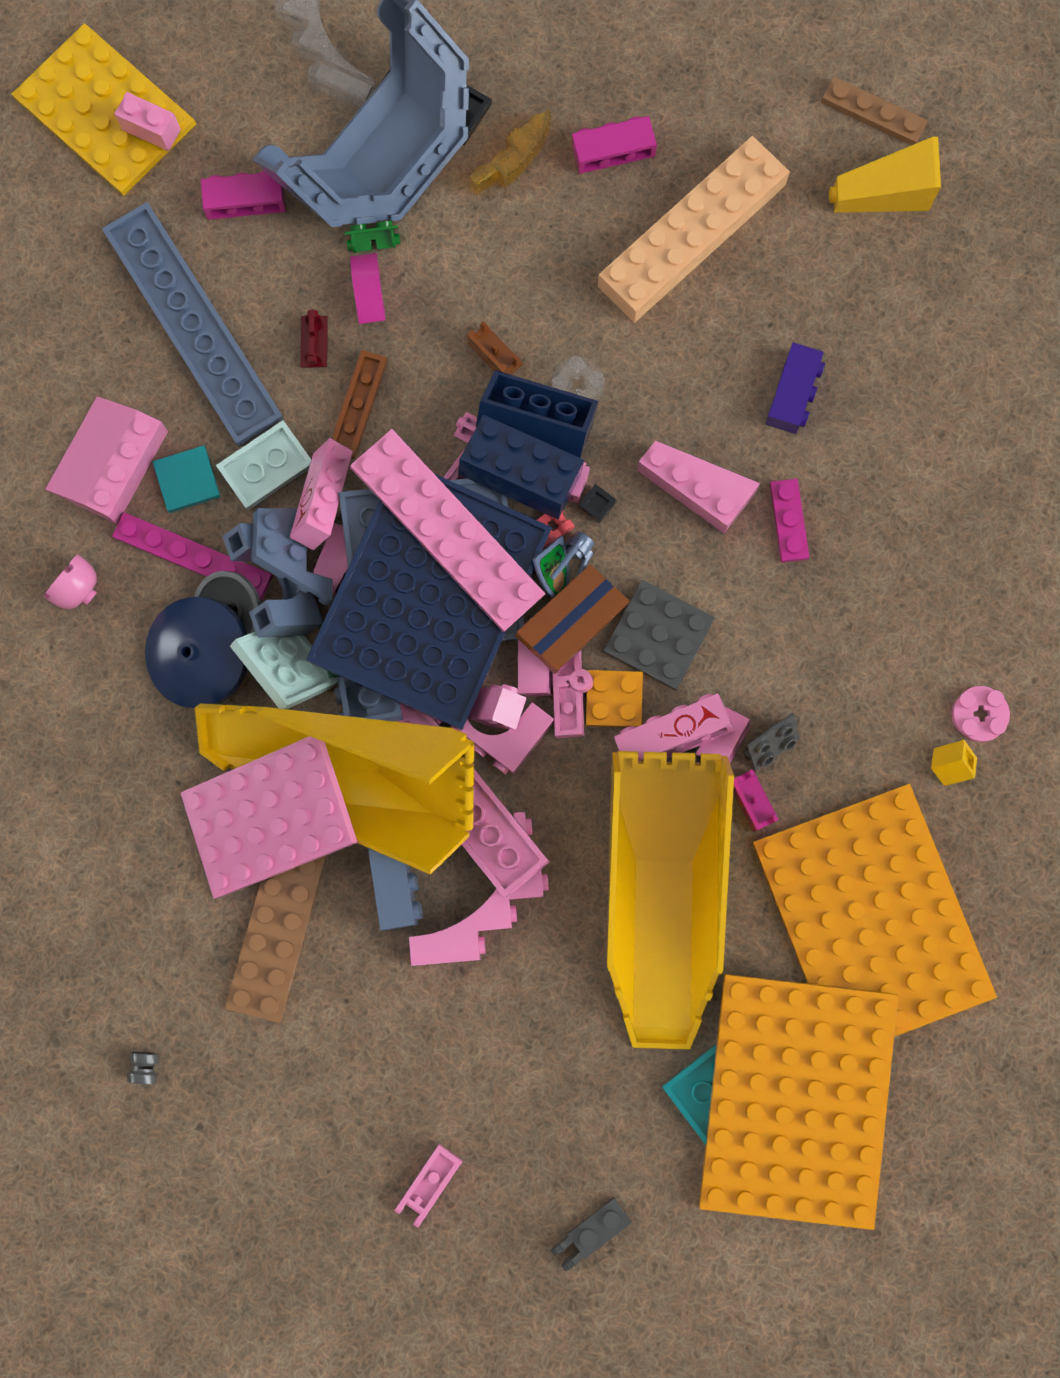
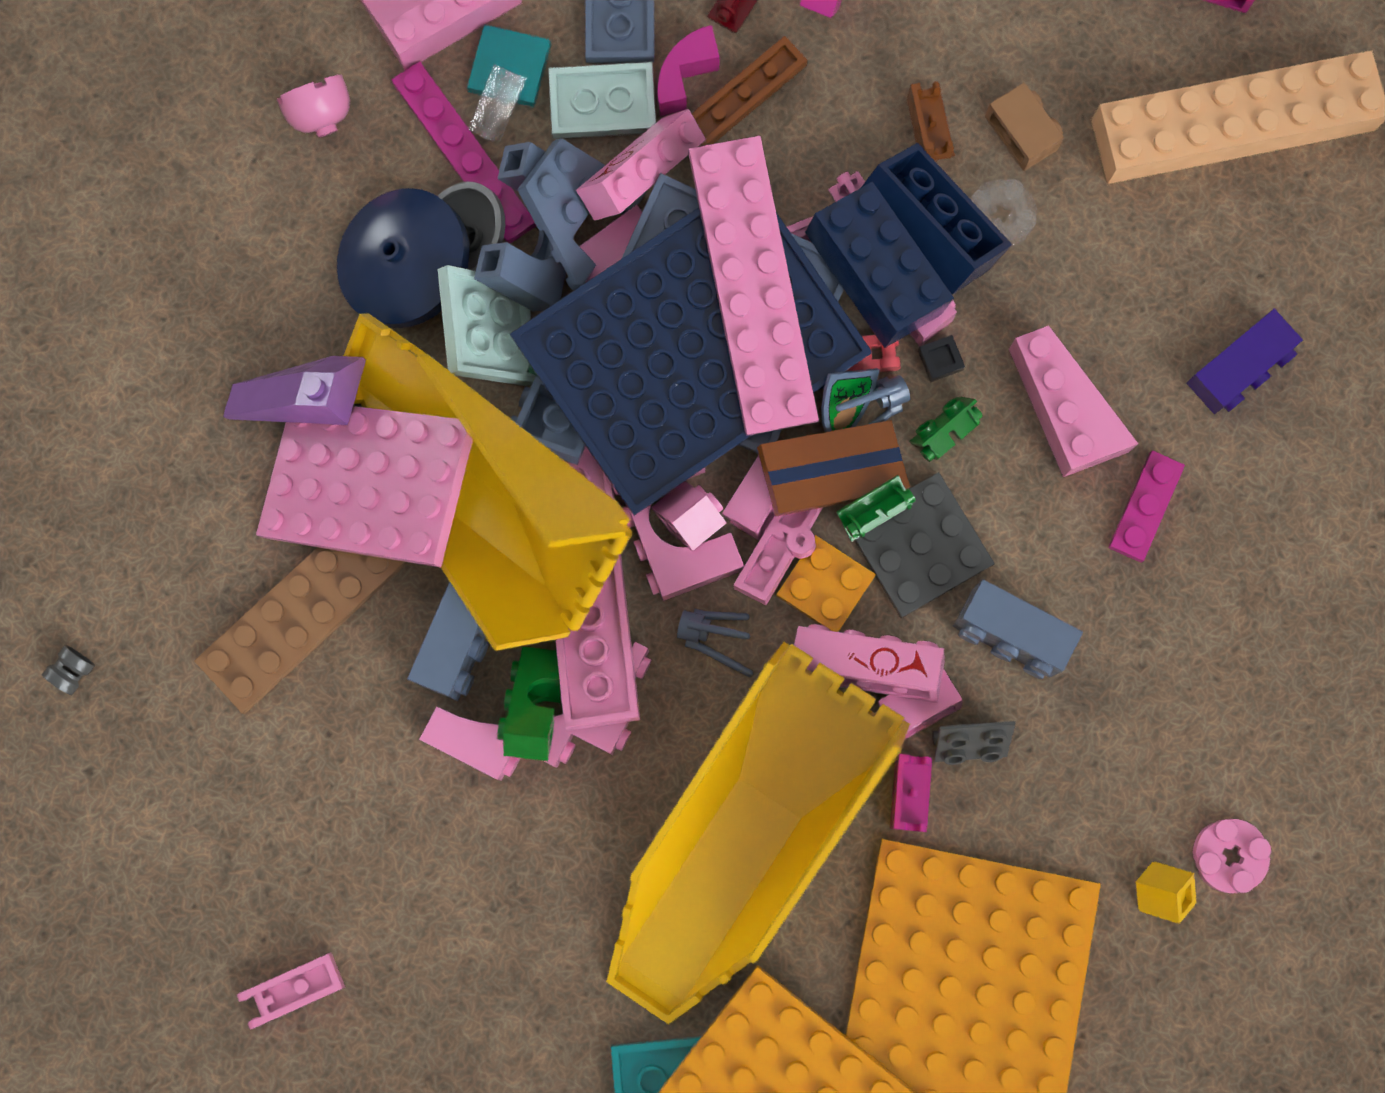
camera: 30 degrees right, 0 degrees up
none -> medium lavender wedge [223,356,366,425]
none -> clear hinge [468,64,526,143]
none -> green arch [497,646,561,761]
none -> dark pink brick [658,25,720,117]
none -> sand blue plant [677,609,753,677]
none -> green hinge [836,475,916,542]
none -> green hinge [909,397,983,462]
none -> sand blue brick [953,580,1083,679]
none -> medium nougat brick [985,82,1064,171]

